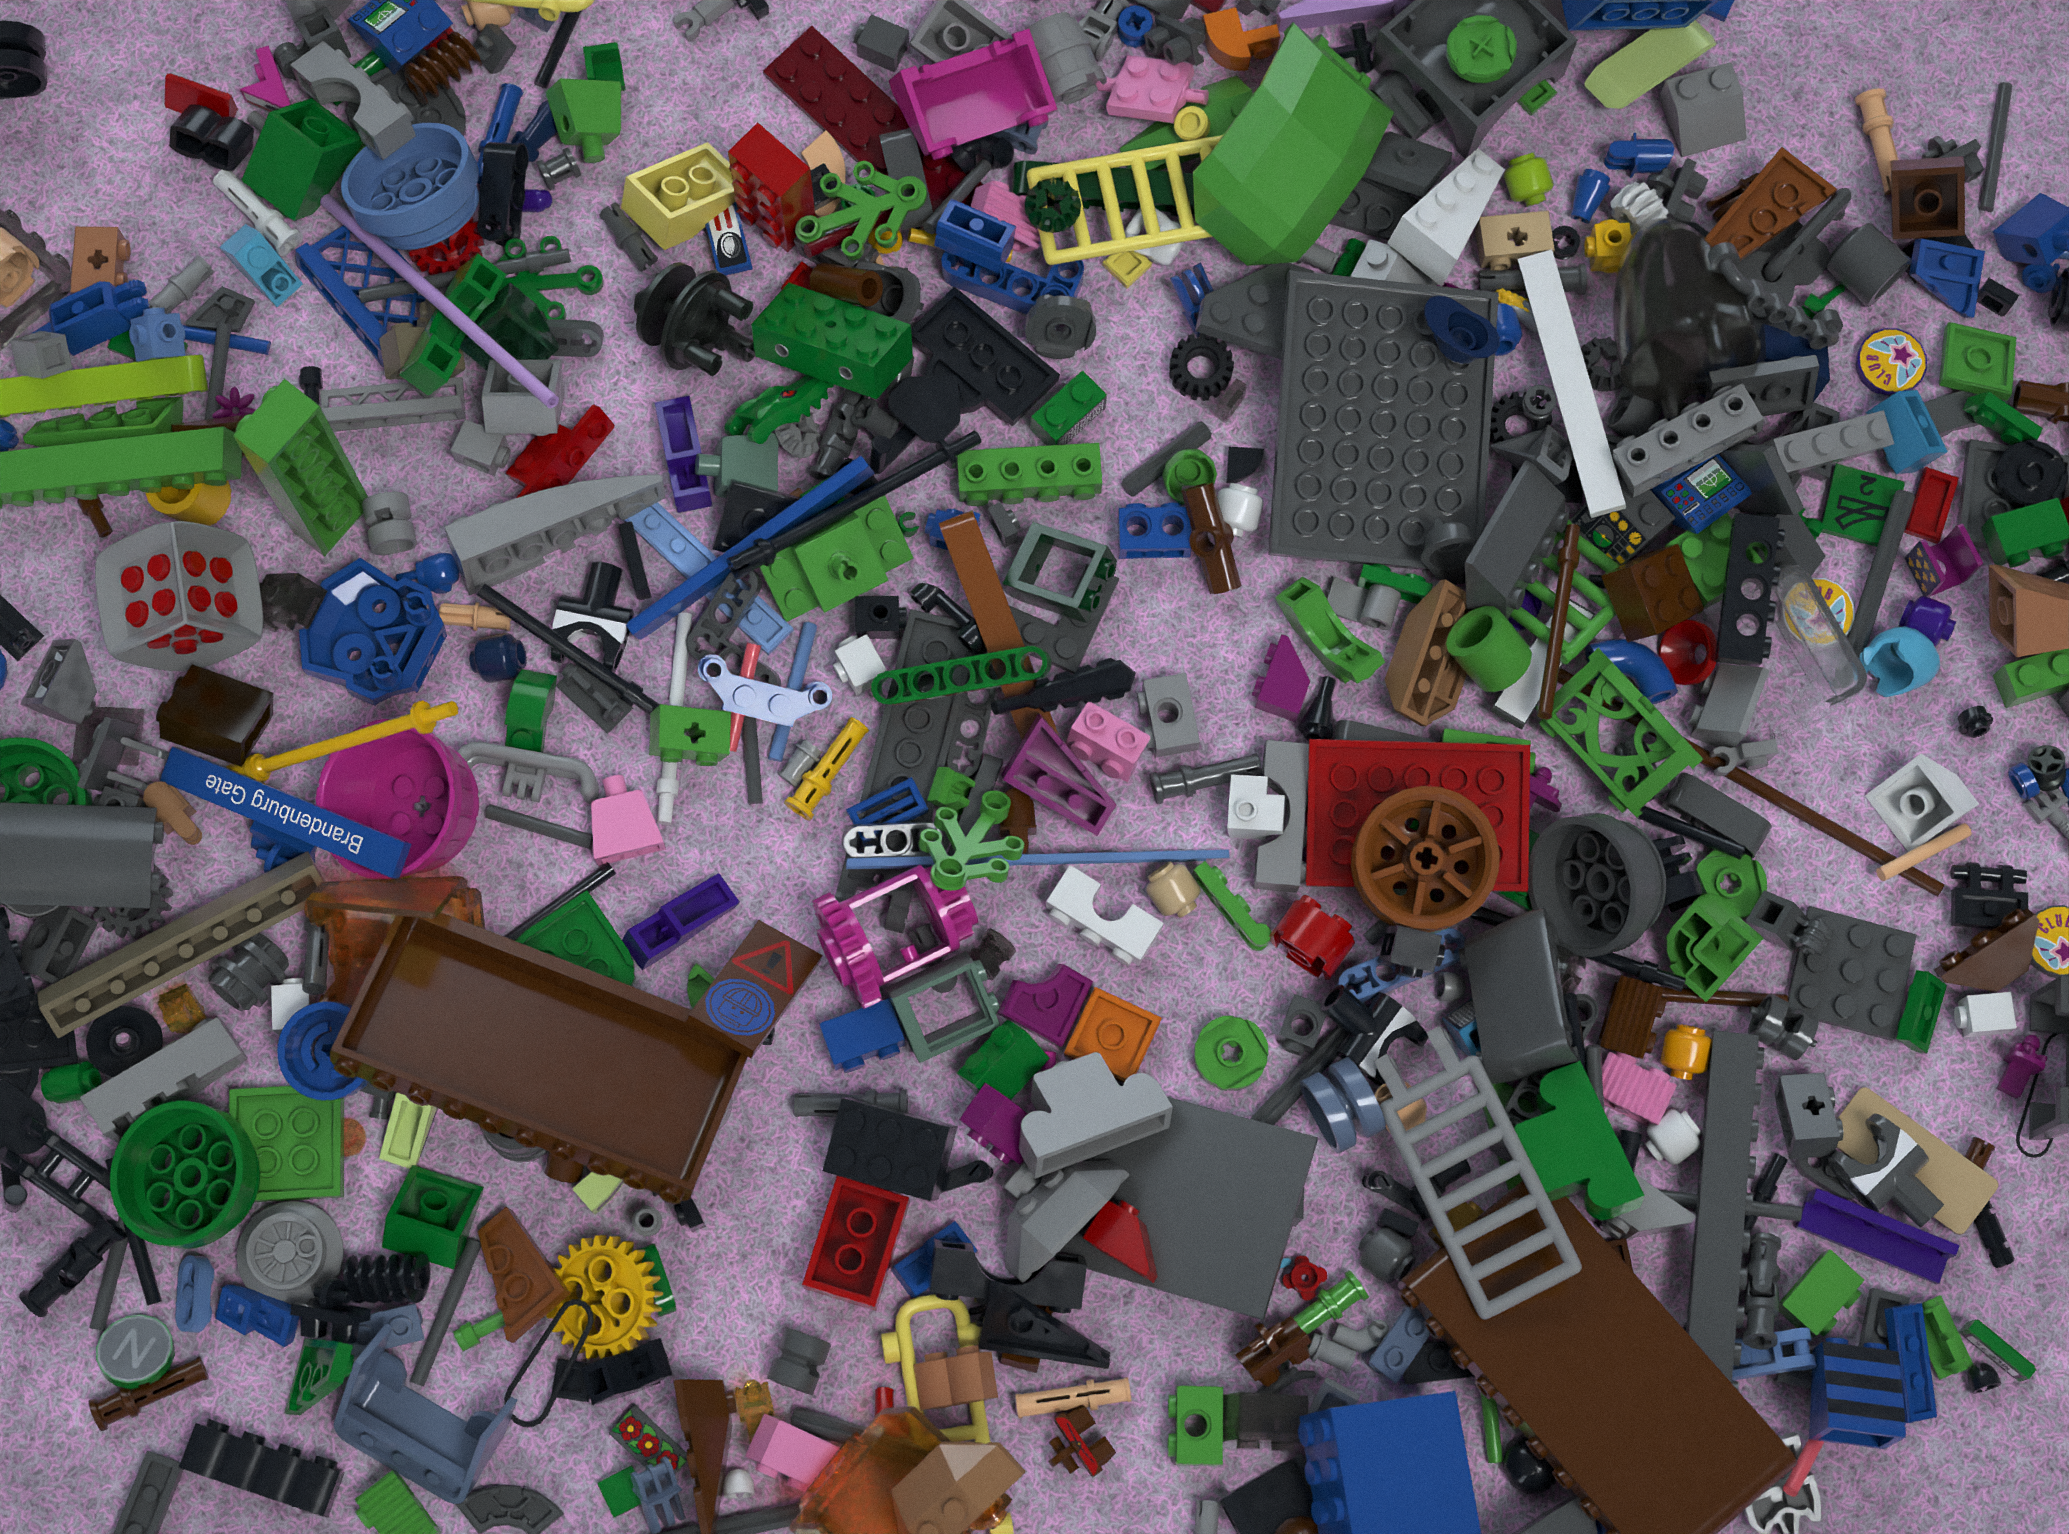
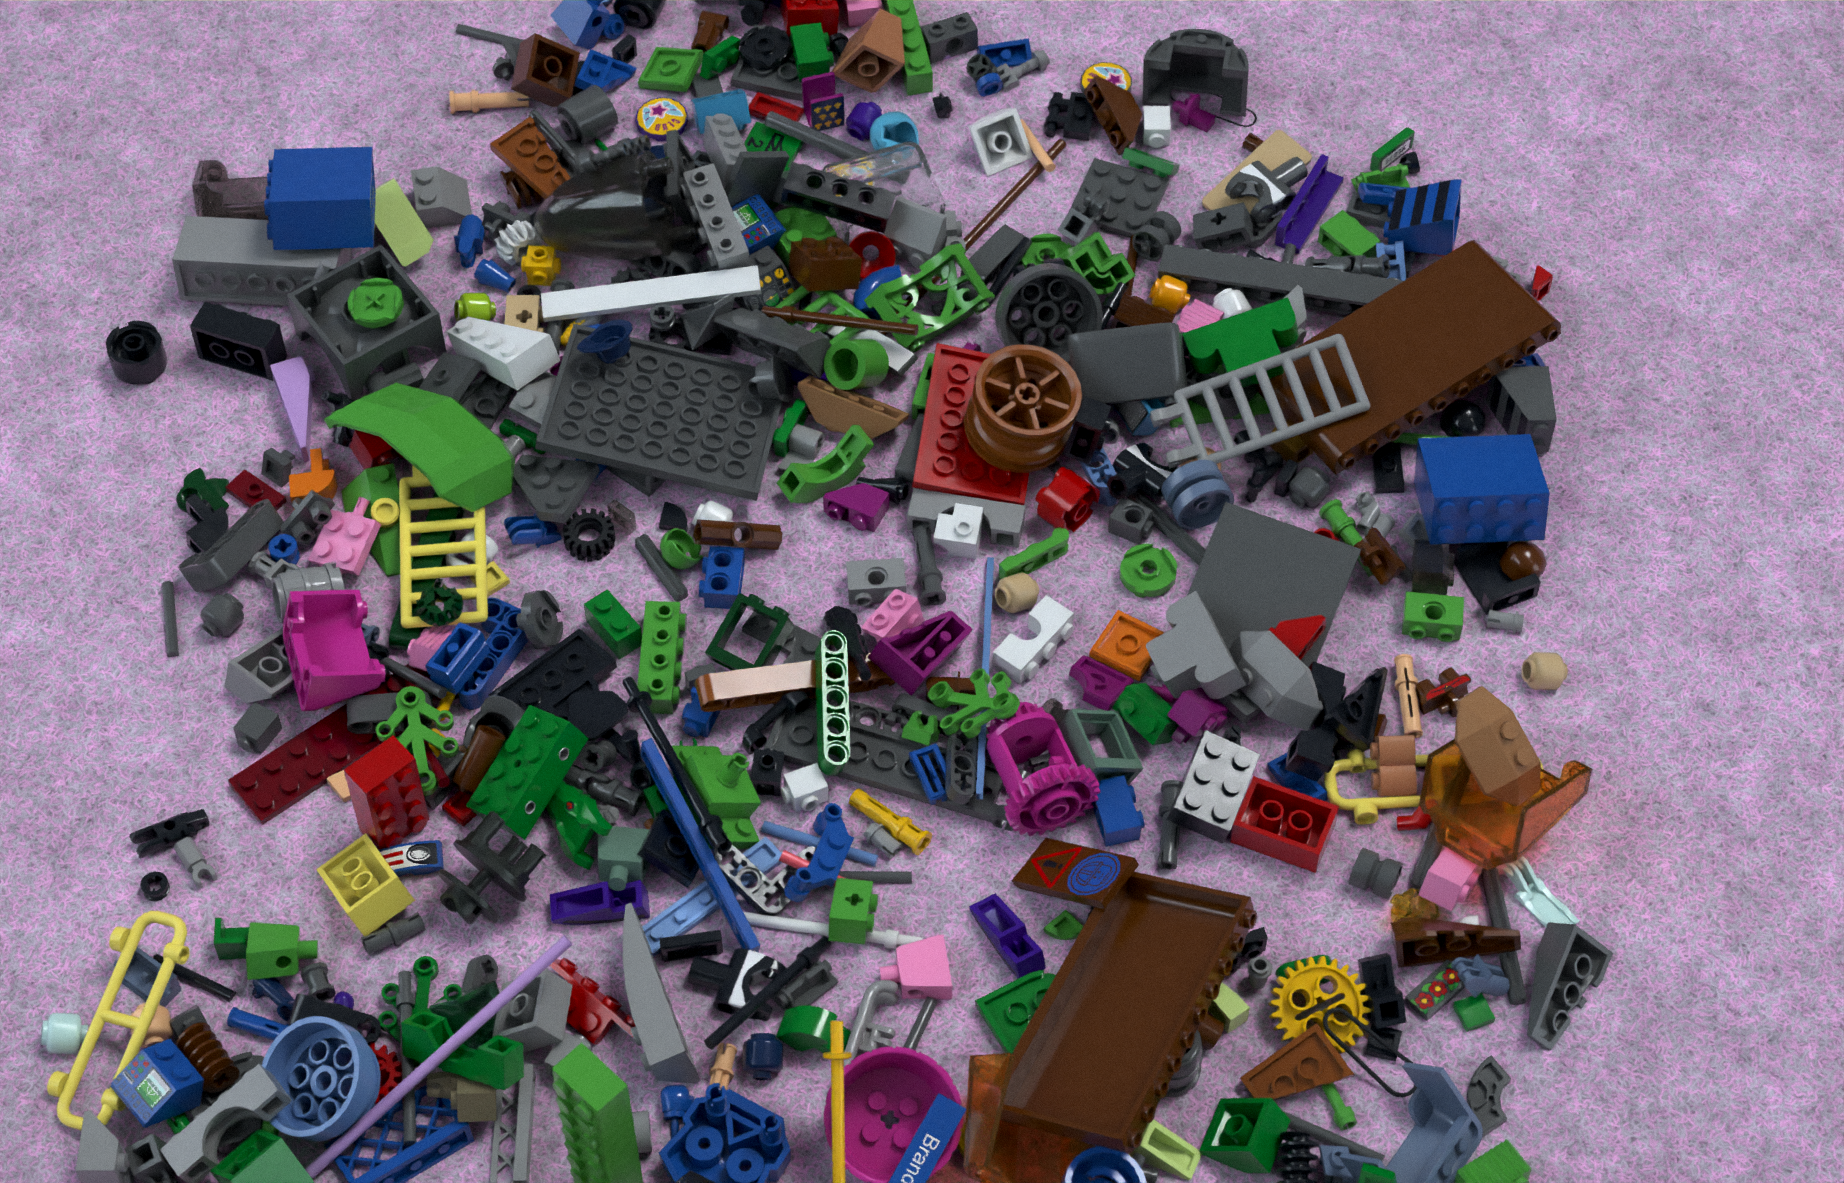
camera: 80 degrees left, 20 degrees down
black bar [504,862,616,941] -> none
sand blue hinge [1368,1306,1430,1384] -> none
black axle [1974,1200,2015,1268] -> none

